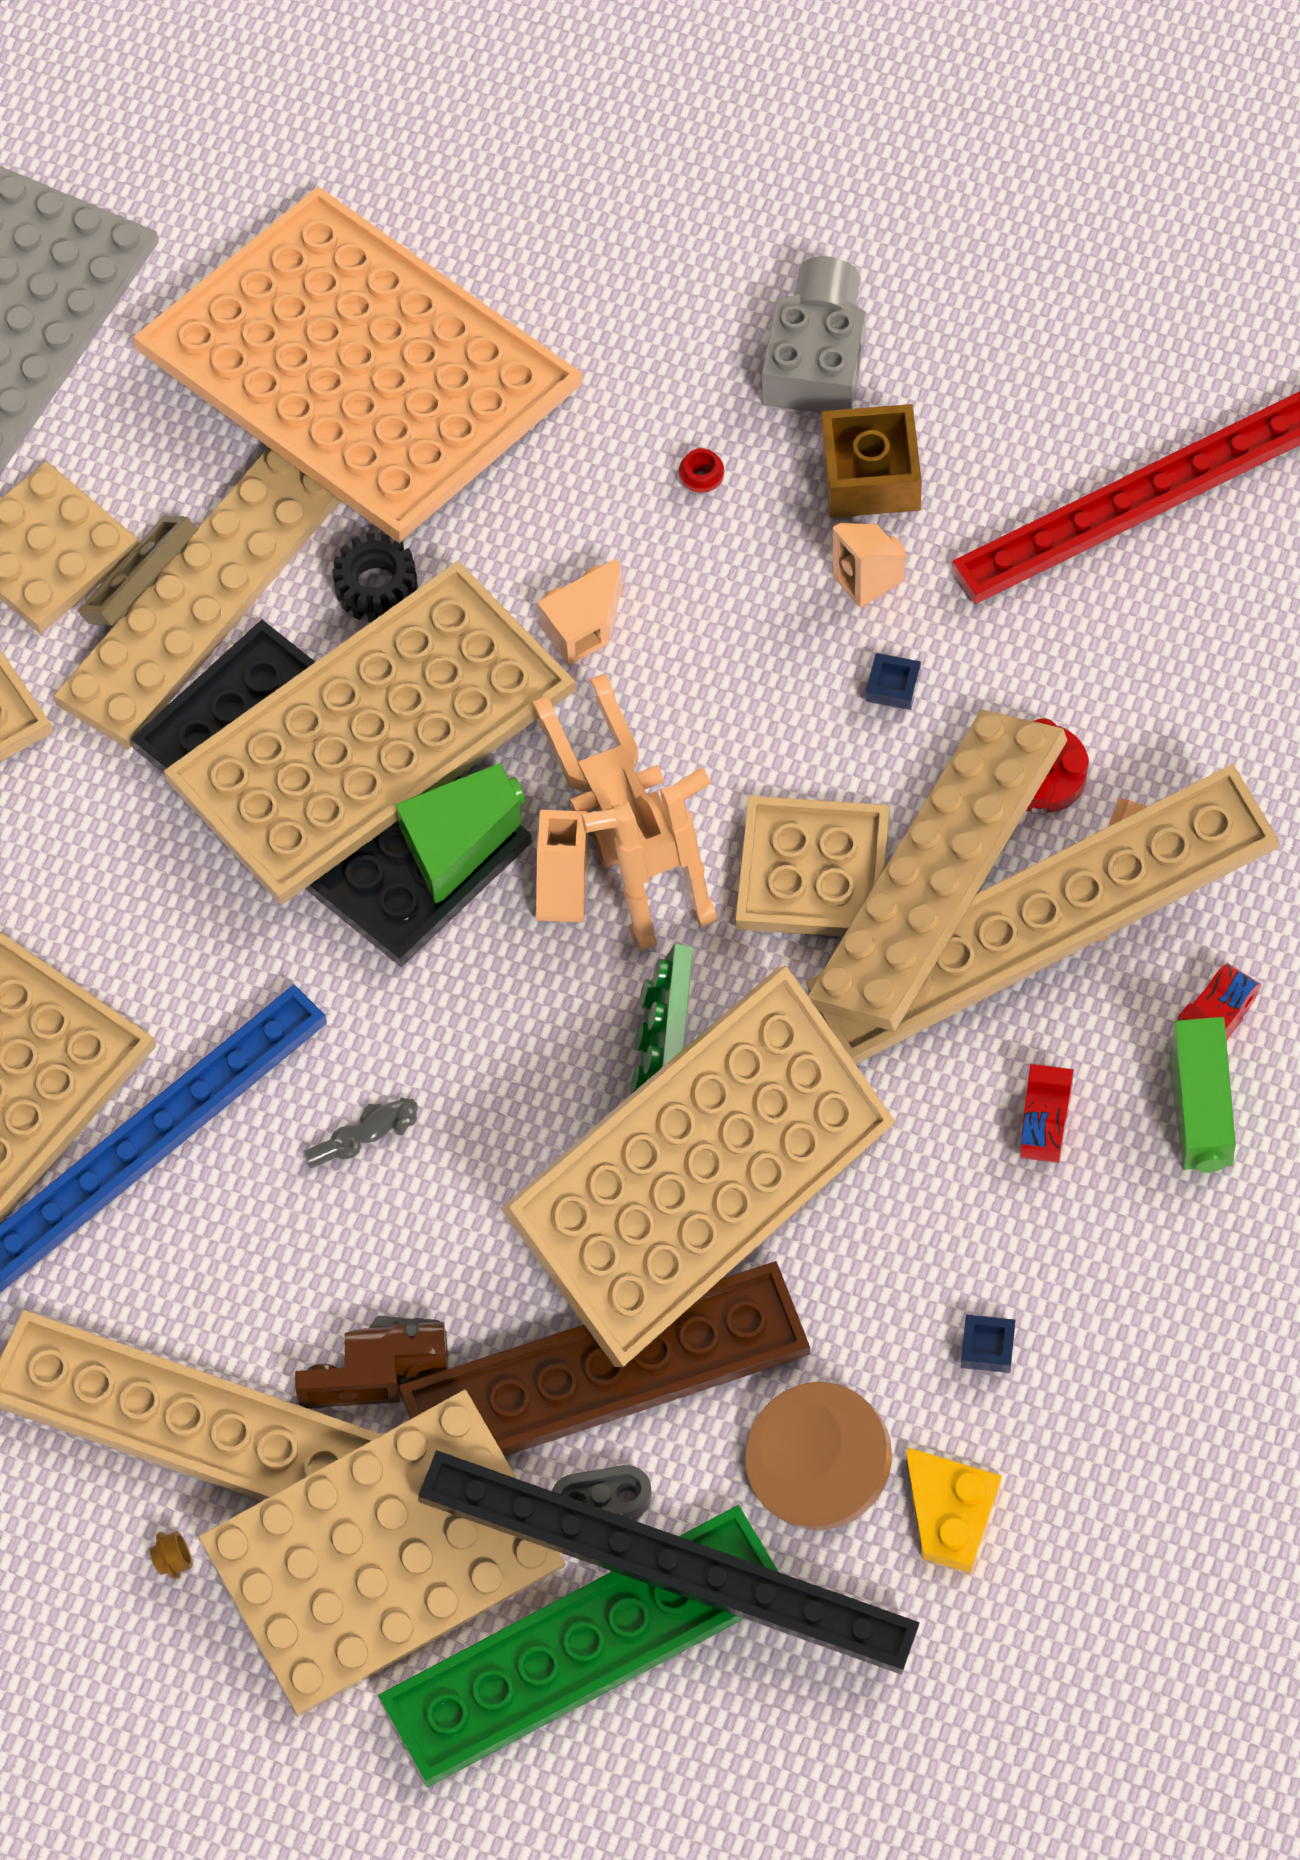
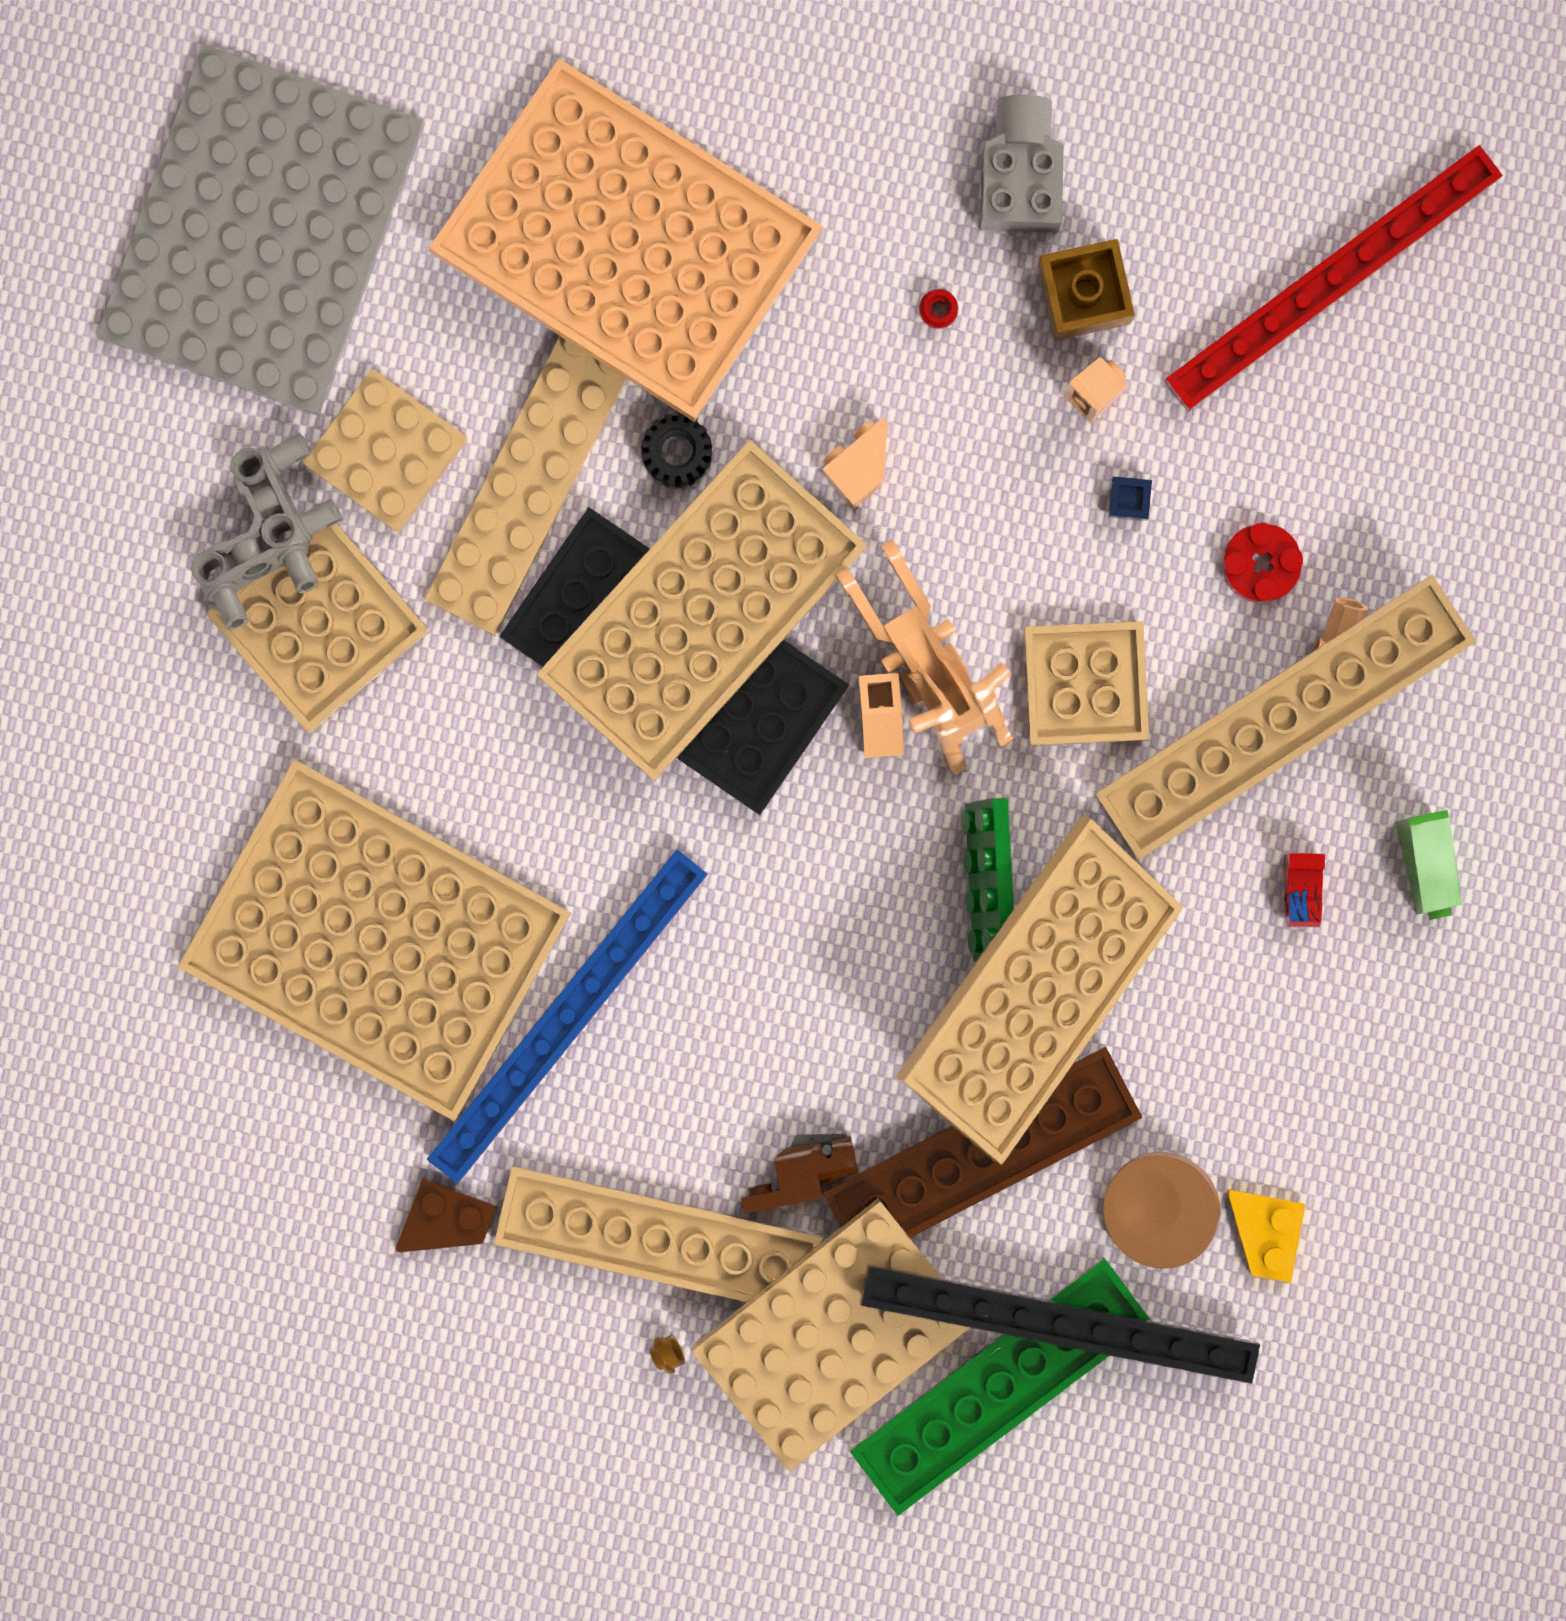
camera: 10 degrees left, 25 degrees up
dark tan plate [78,516,198,626] -> none
dark grey animal [303,1097,418,1169] -> none
bright green slope [395,763,526,903] -> none
dark grey plate [552,1465,652,1519] -> none
tan plate [808,709,1067,1032] -> none
dark blue plate [961,1314,1016,1373] -> none
red leg [1177,963,1261,1041] -> none

